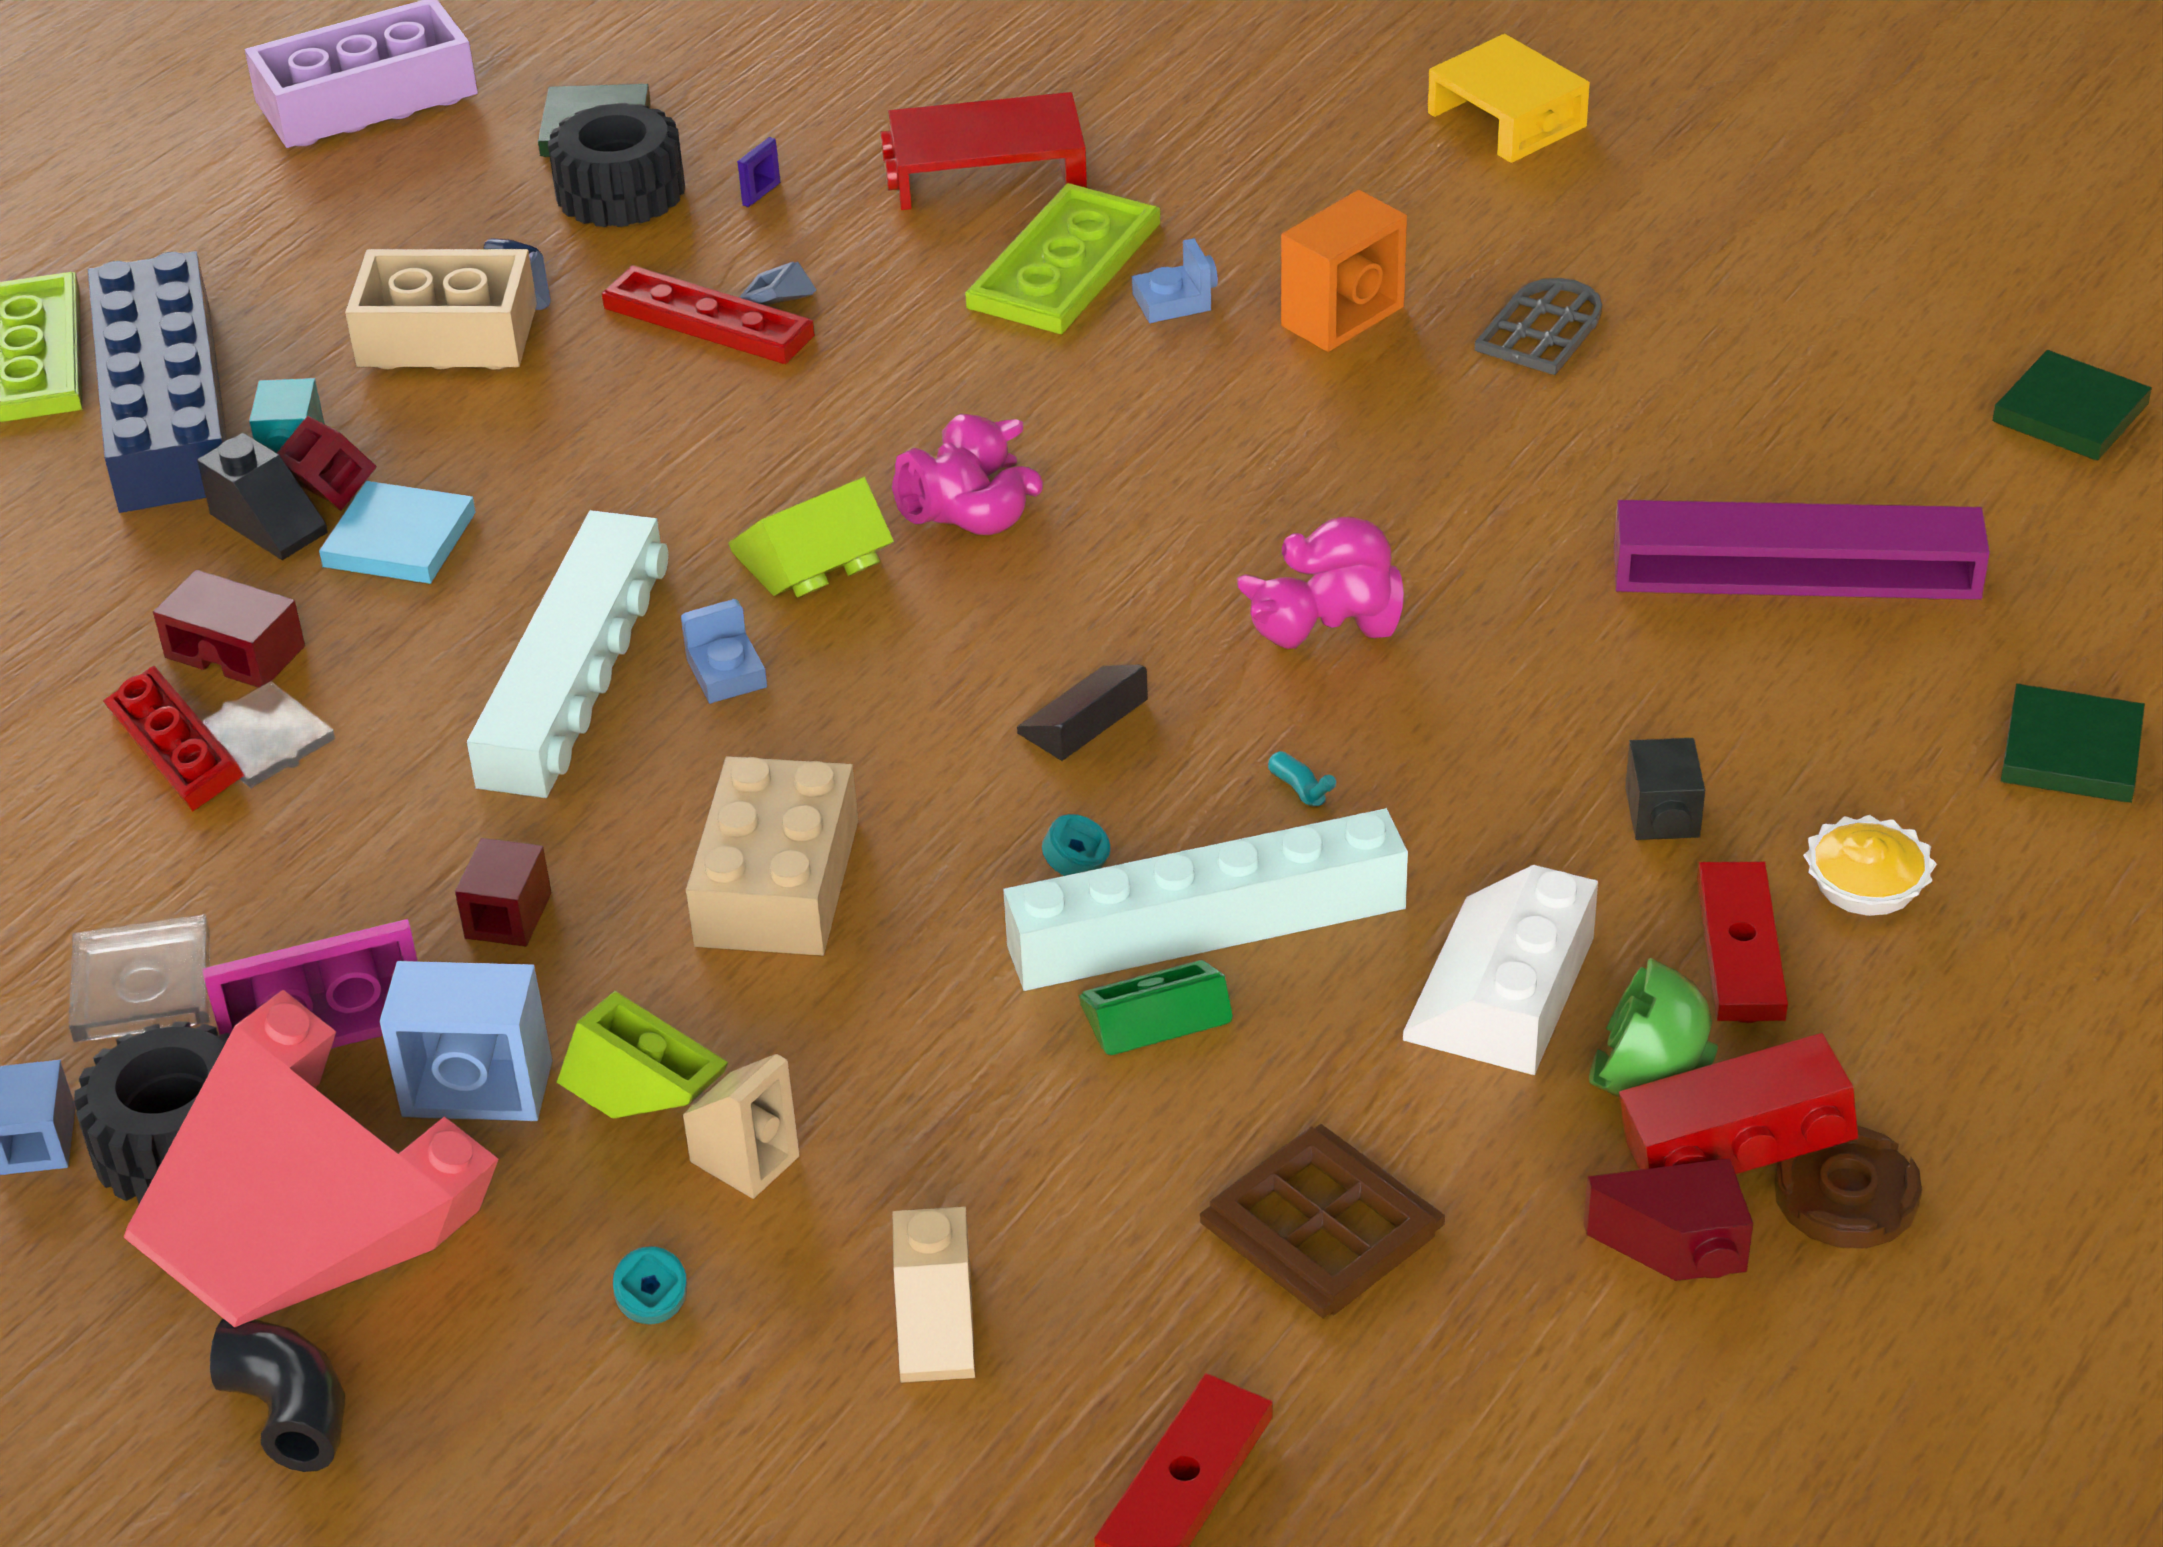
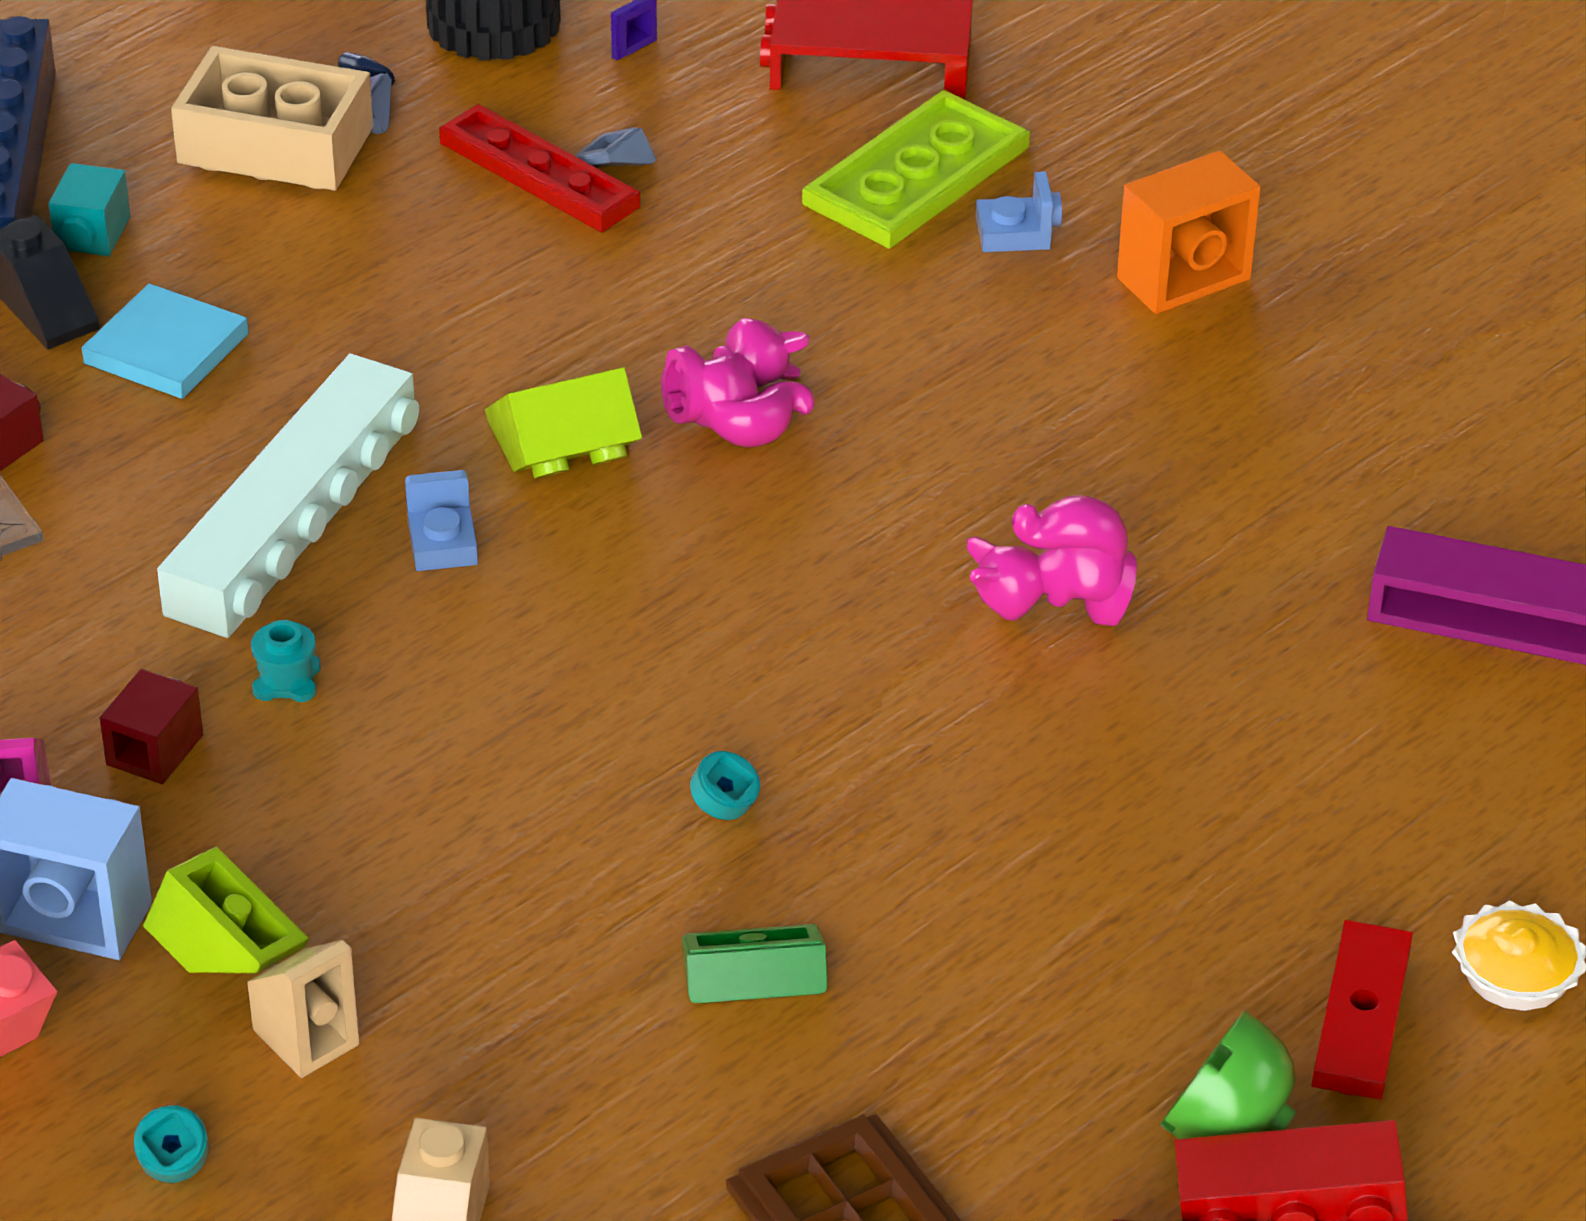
camera: 10 degrees right, 0 degrees up
dark red brick [277,416,377,511] -> none
tan brick [686,756,858,956] -> none
light aqua brick [1003,808,1408,991] -> none
black slope [1017,665,1148,761] -> none
teal piece [1268,751,1336,807] -> none
white slope [1403,865,1598,1075] -> none
yellow panel [1428,33,1590,163] -> none
dark grey window [1475,278,1602,375] -> none
pearl dark grey brick [1625,738,1705,840] -> none
none -> teal brick [251,620,321,702]

